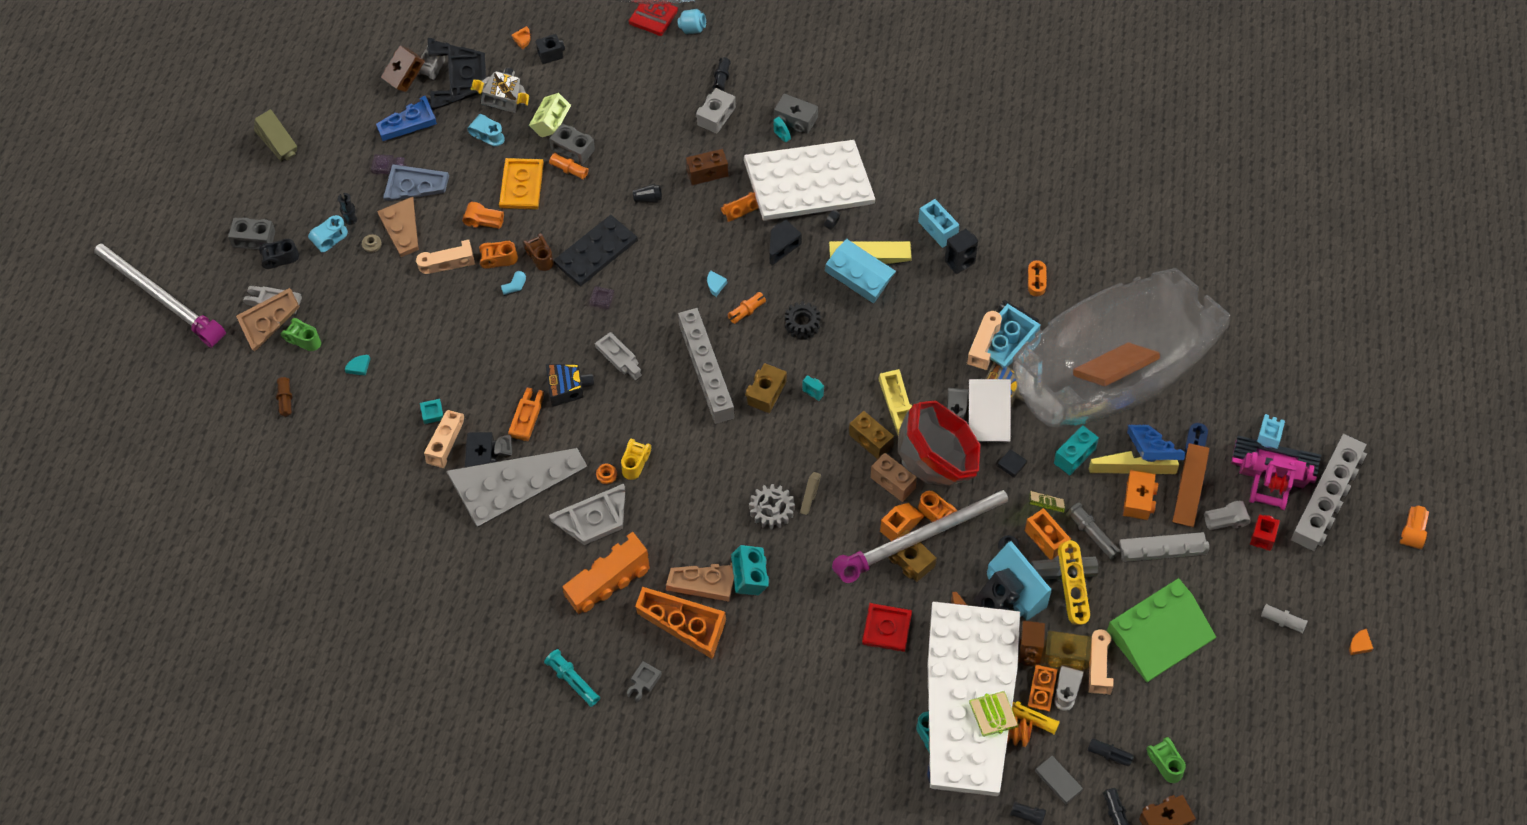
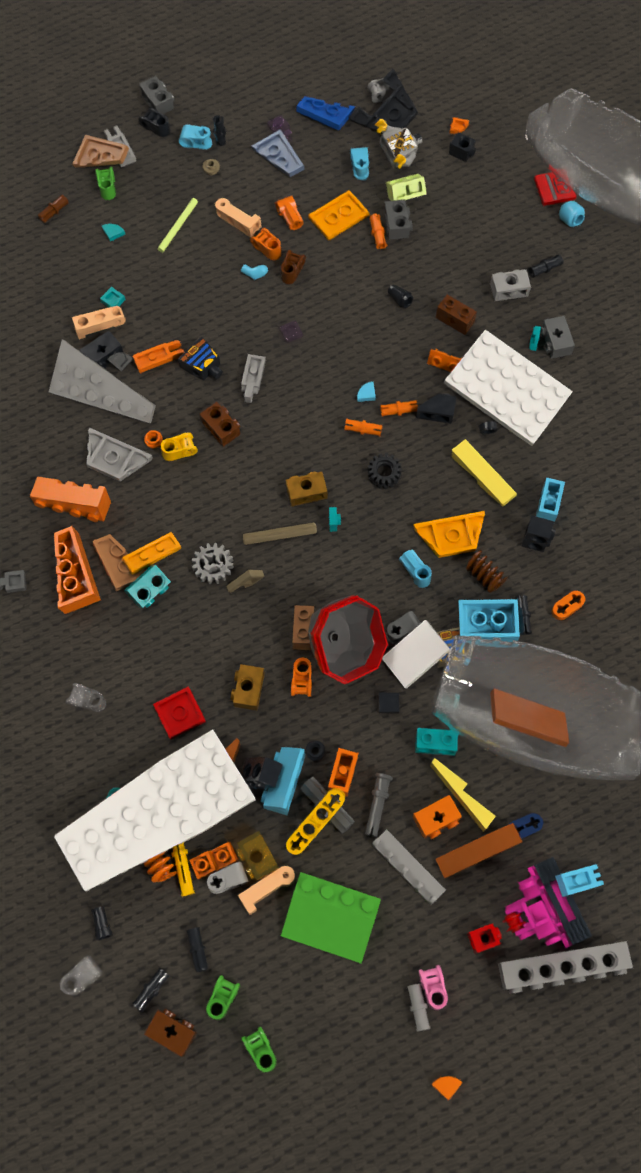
camera: 50 degrees right, 10 degrees up
flat silver piece [94,244,226,348] -> none
olive slope [254,109,297,161] -> none
medium nougat wing [377,197,419,257] -> none
brick [381,46,425,92] -> none
black plate [553,215,638,287] -> none
light grey brick [678,308,734,424] -> none
medium azure slope [825,239,896,303] -> none
flat silver piece [832,490,1008,583] -> none
pearl gold brick [849,411,894,459] -> none
light yellow slope [878,369,912,435] -> none
orange slope [880,503,924,541] -> none
light nougat leg [967,311,1002,370] -> none
piece [969,691,1018,737] -> none
reddish brown brick [1018,621,1045,666] -> none
clear neon green piece [1029,491,1065,513] -> none
dark grey tile [1035,756,1083,805] -> none
blue wing [1127,425,1185,462] -> none
light grey piece [1204,501,1251,530] -> none
orange piece [1400,506,1429,550] -> none
none -> clear piece [66,683,106,712]
none -> light orange tile [122,532,181,575]
none -> yellowish green bar [157,198,198,253]
none -> reddish brown brick [199,402,240,447]
none -> bright green piece [242,1026,277,1072]
none -> dark tan axle [243,522,317,545]
none -> orange pin [380,400,418,417]
none -> medium azure piece [399,549,432,588]
none -> light orange wing [413,511,485,558]
none -> bright pink piece [418,965,448,1010]
none -> reddish brown piece [466,550,508,593]

